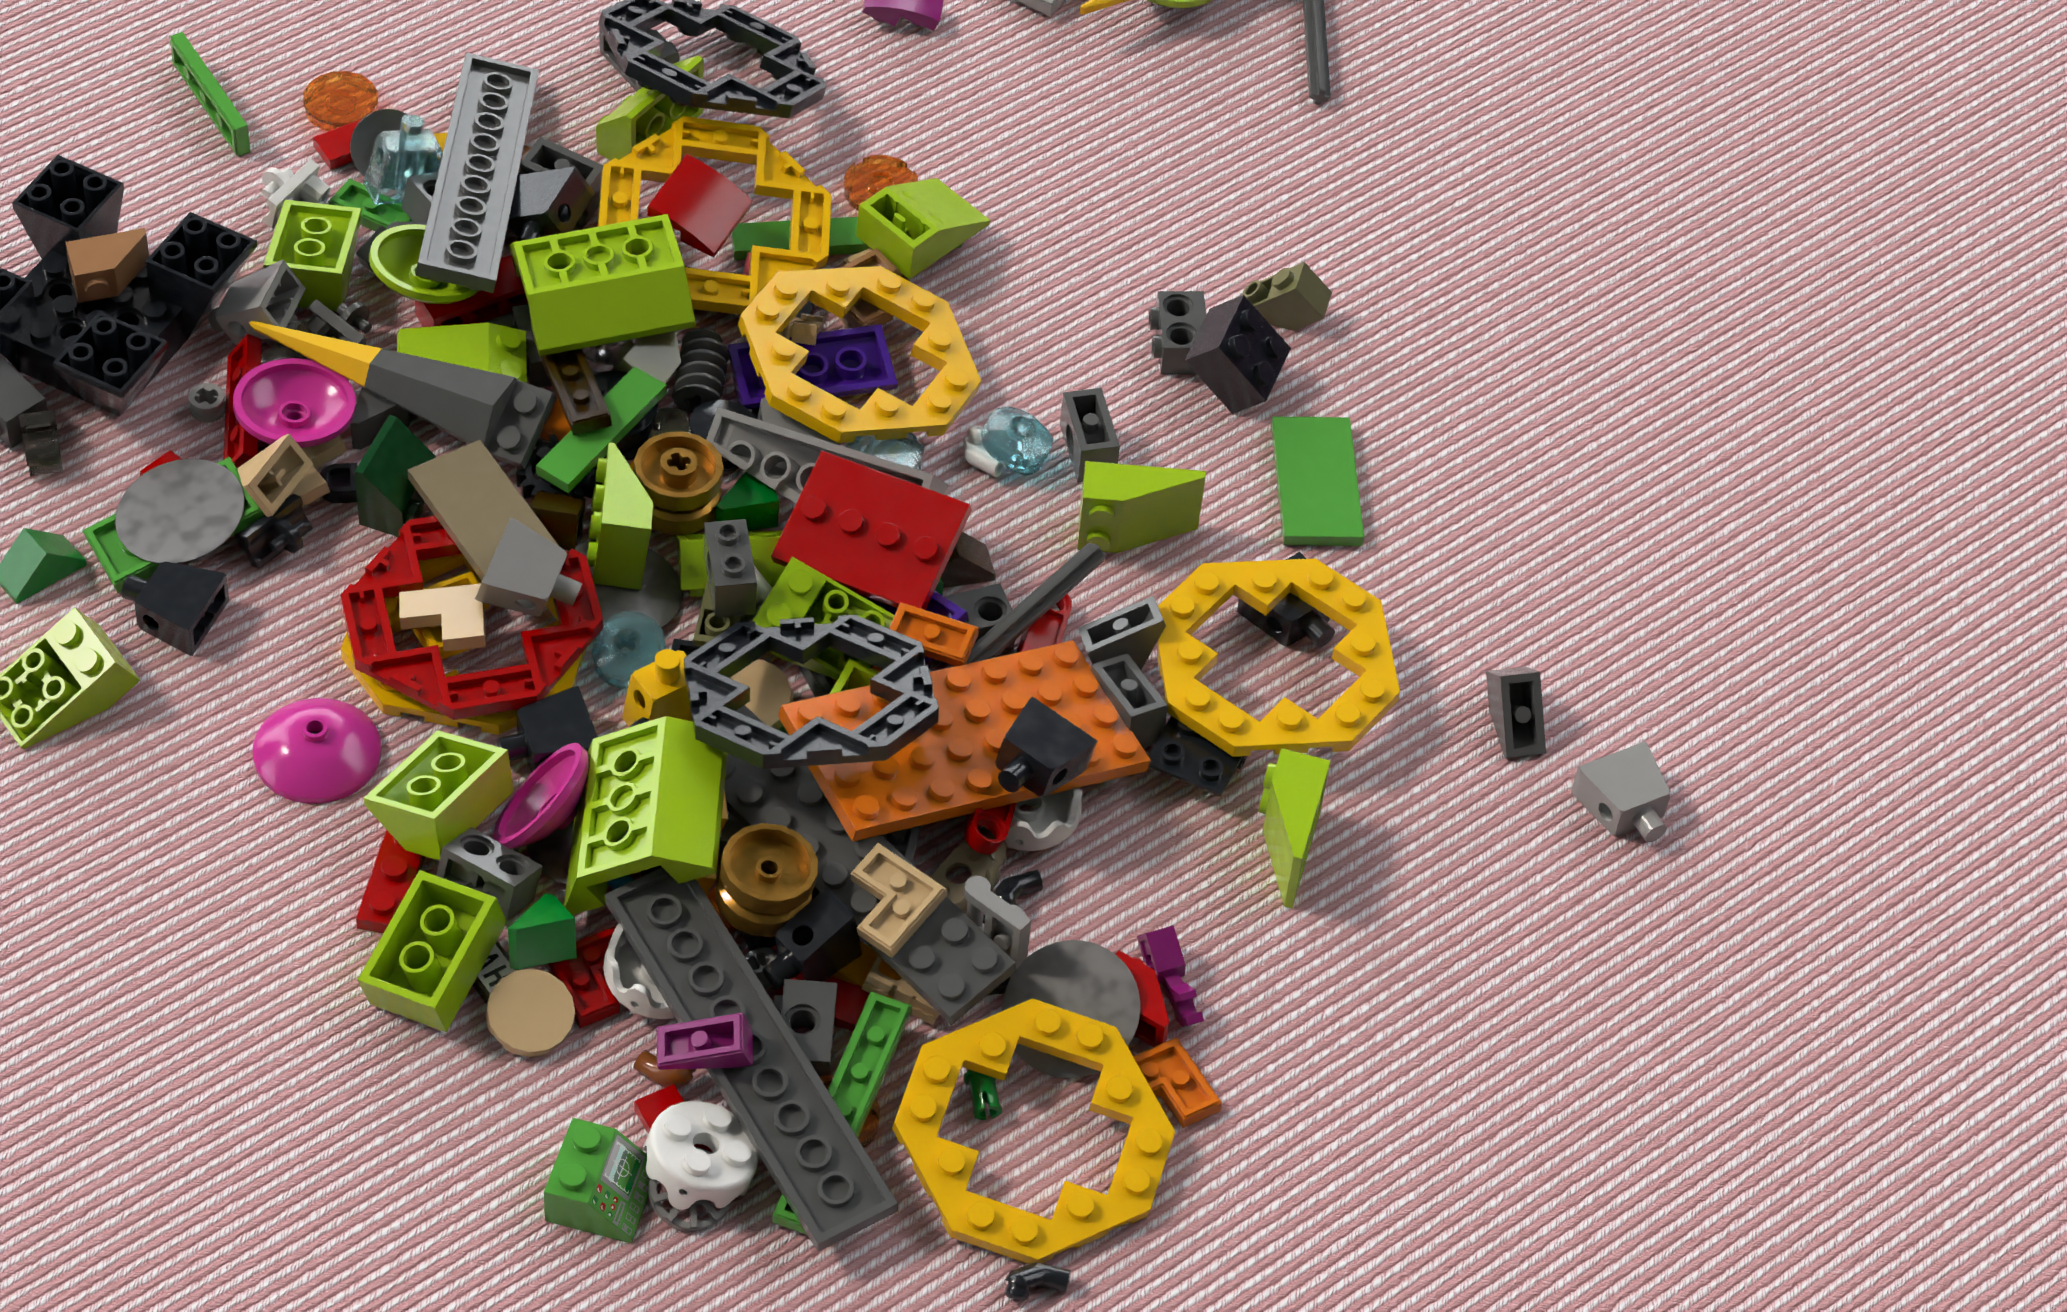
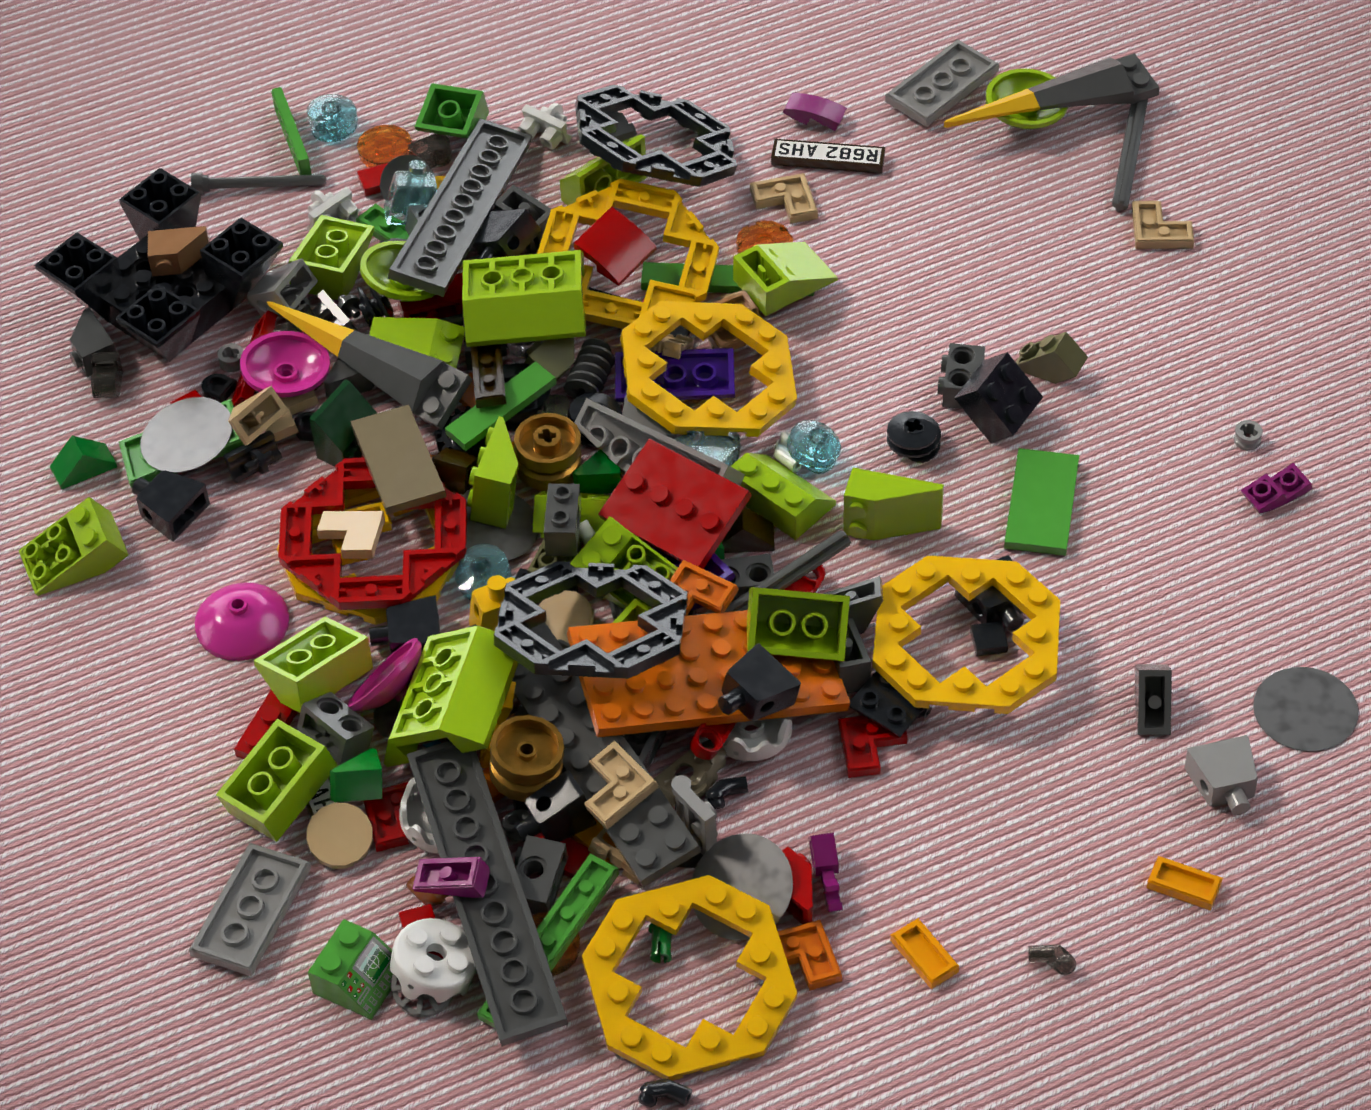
camera: 20 degrees right, 0 degrees up
light grey torso [475,518,582,616] -> none
dark grey brick [1060,388,1120,483] -> none
lime slope [1258,748,1331,909] -> none
none -> light grey plate [189,843,311,977]
none -> dark grey piece [191,172,327,195]
none -> black tile [201,374,237,403]
none -> clear light blue piece [307,94,358,142]
none -> black piece [357,286,395,328]
none -> clear smoke leg [407,134,452,174]
none -> bright green slope [415,83,489,139]
none -> white hips [518,103,572,150]
none -> lime slope [731,453,836,540]
none -> lime slope [747,587,850,661]
none -> tan tile [750,173,818,224]
none -> tile [771,138,885,174]
none -> red tile [838,716,908,778]
none -> black piece [887,411,941,463]
none -> light orange tile [890,918,959,989]
none -> black tile [970,621,1008,657]
none -> clear smoke arm [1028,944,1076,975]
none -> tan tile [1132,201,1194,249]
none -> light orange tile [1146,856,1223,911]
none -> light grey bush [1234,420,1263,451]
none -> magenta slope [1241,463,1313,514]
none -> flat silver sticker [1253,667,1359,751]

